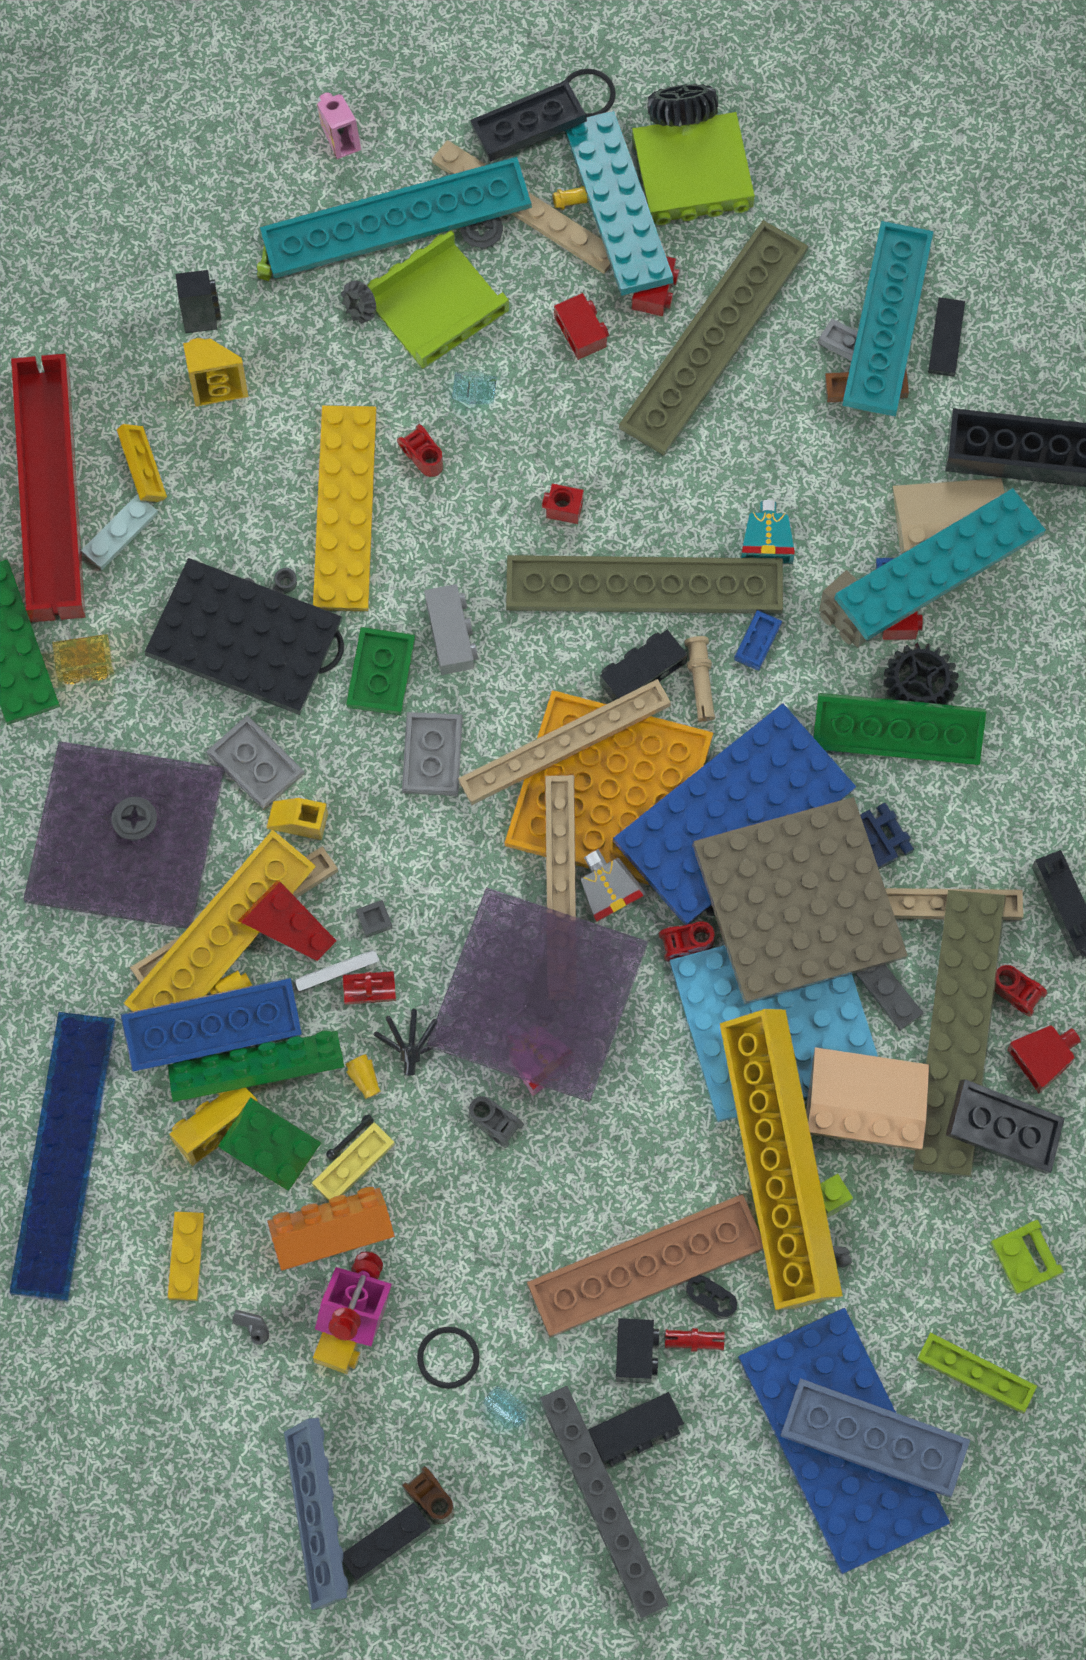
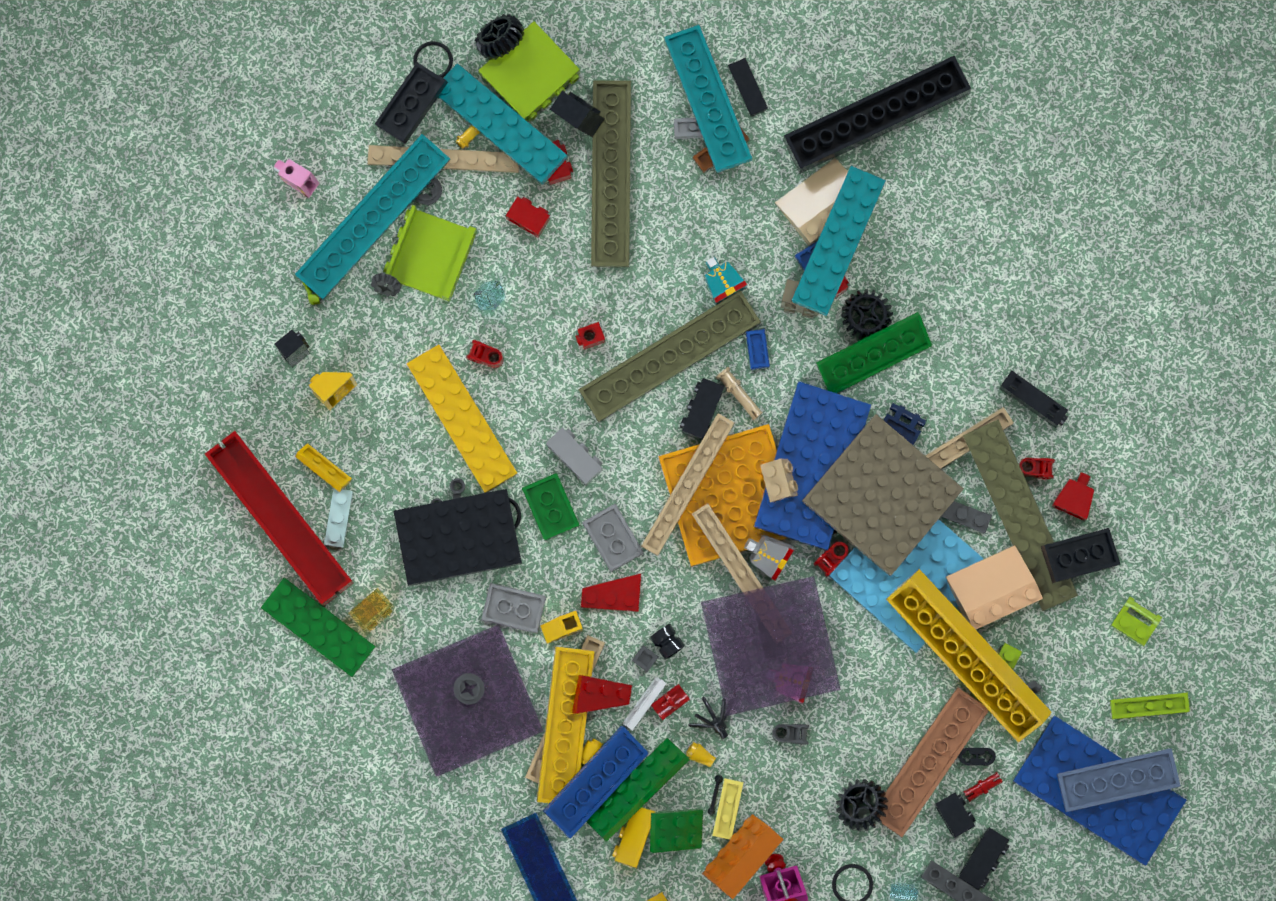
camera: 30 degrees left, 10 degrees up
none -> black brick [549,91,605,137]
none -> red wing [581,573,641,612]
none -> black wheel [650,624,685,660]
none -> tan bracket [760,459,798,502]
none -> black gear [836,779,888,832]

